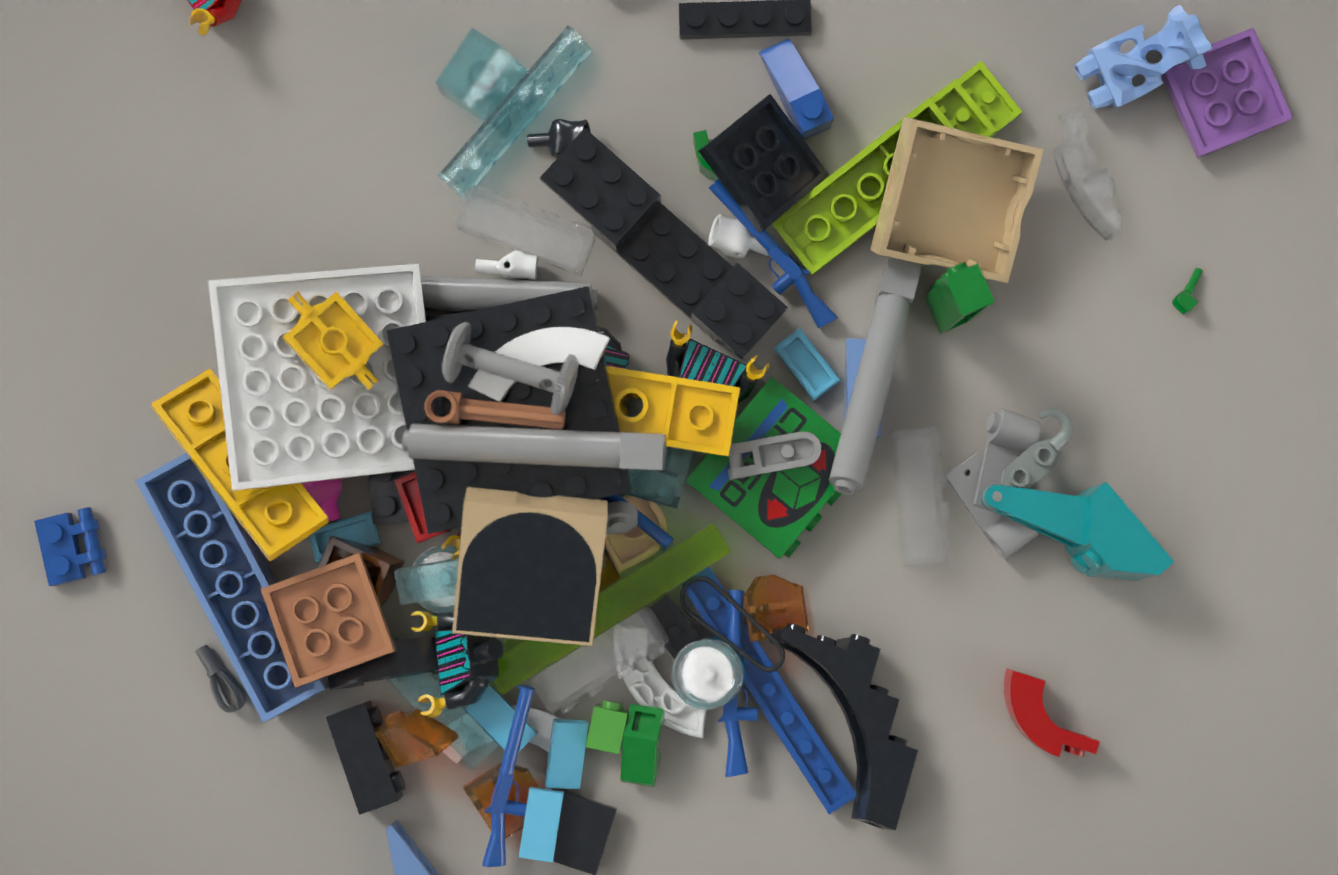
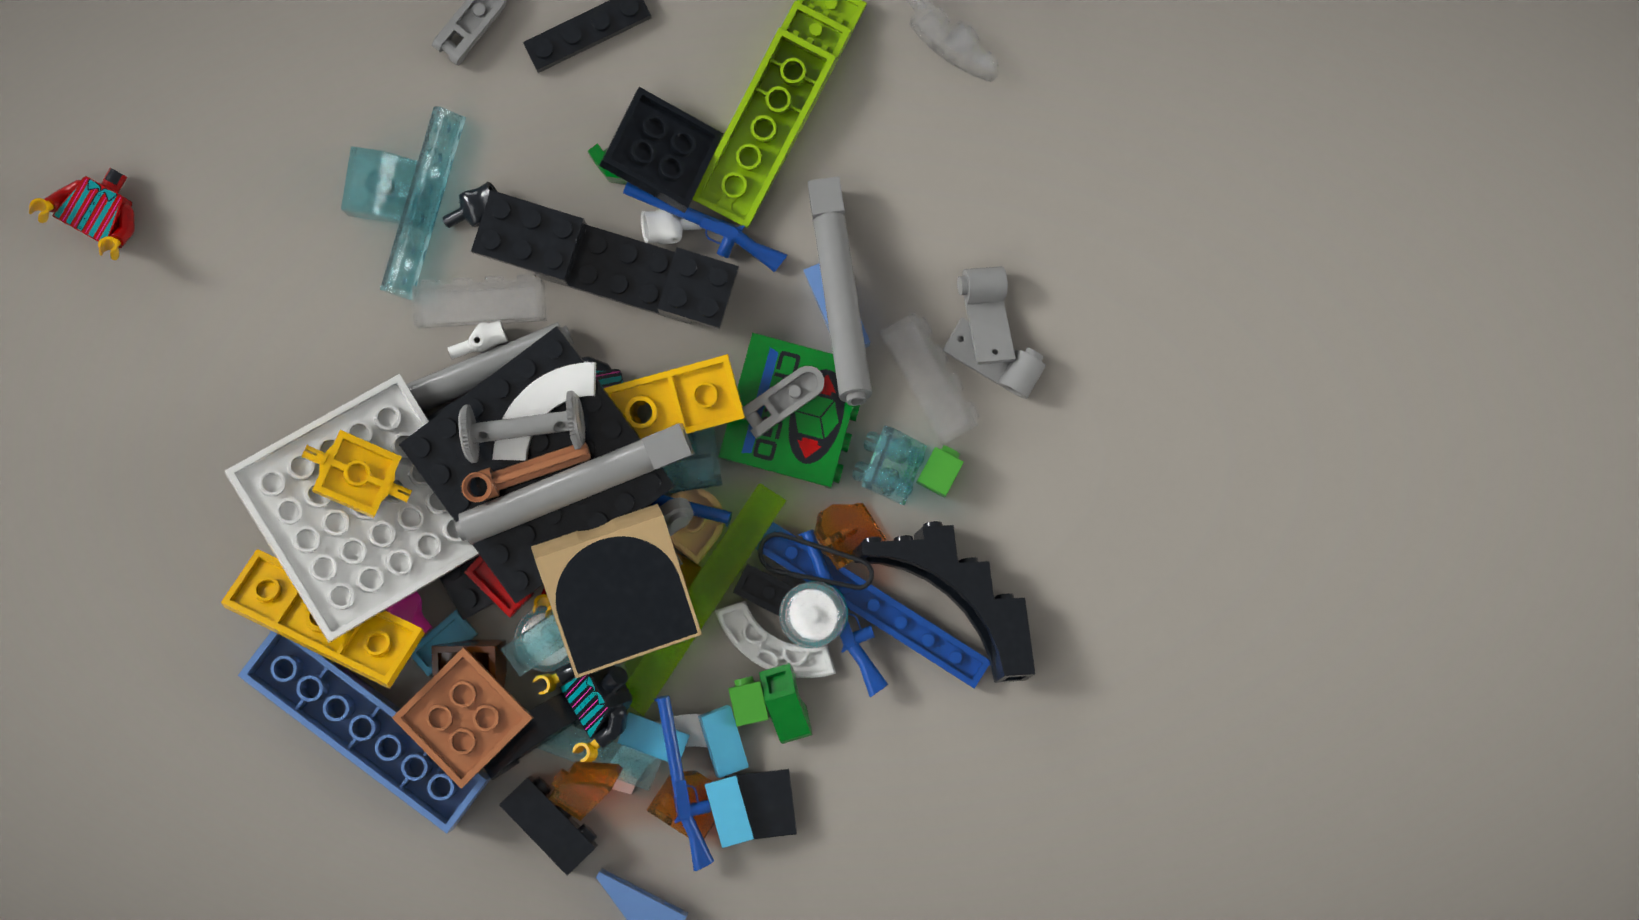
camera: 30 degrees left, 0 degrees up
blue plate [34,507,106,586] -> none
dark grey piece [195,645,246,713] -> none
clear brick [529,605,670,715] -> none
torso [666,320,770,403] -> none
slope [759,38,834,140] -> none
medium azure tile [773,328,841,402] -> none
tan tile [870,117,1044,283] -> none
green brick [924,262,995,334] -> none
teal slope [981,408,1174,581] -> none
red arch [1004,668,1100,757] -> none
green hand [1172,268,1203,315] -> none
none -> clear light blue plate [852,425,927,506]
none -> bright green brick [916,445,964,497]

